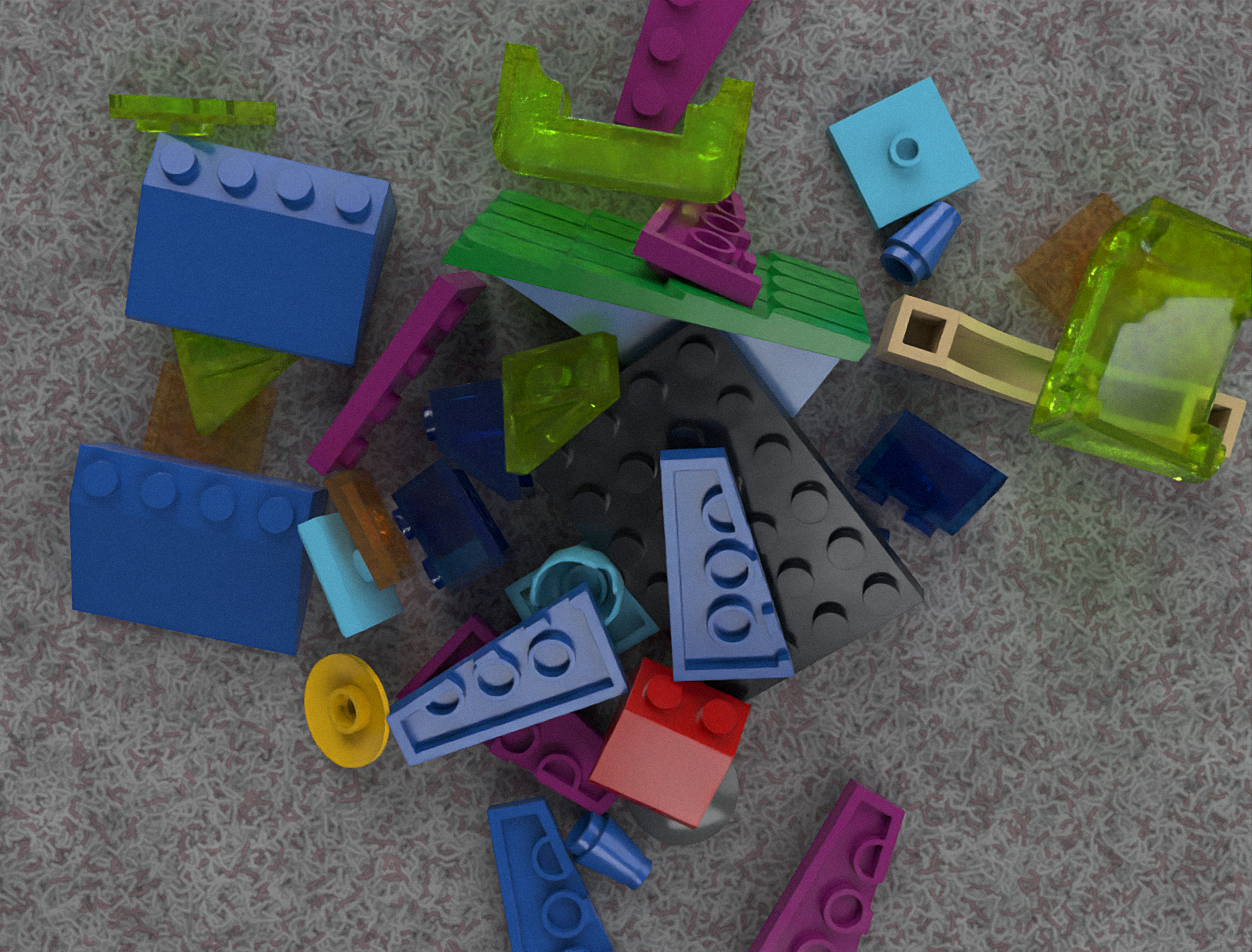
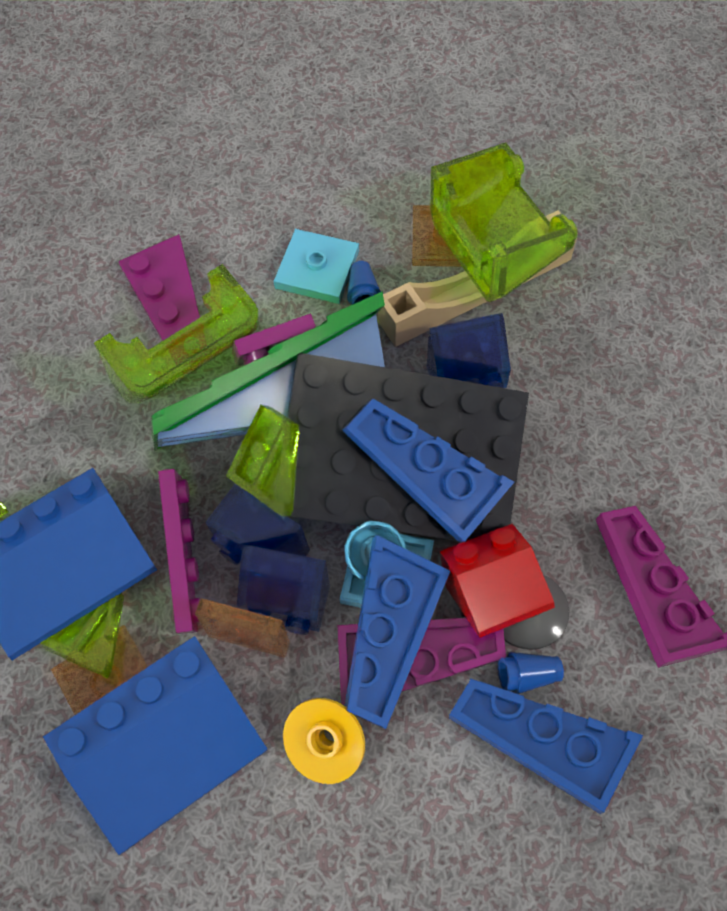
camera: 45 degrees left, 25 degrees down
medium azure plate [297,508,404,638] -> none

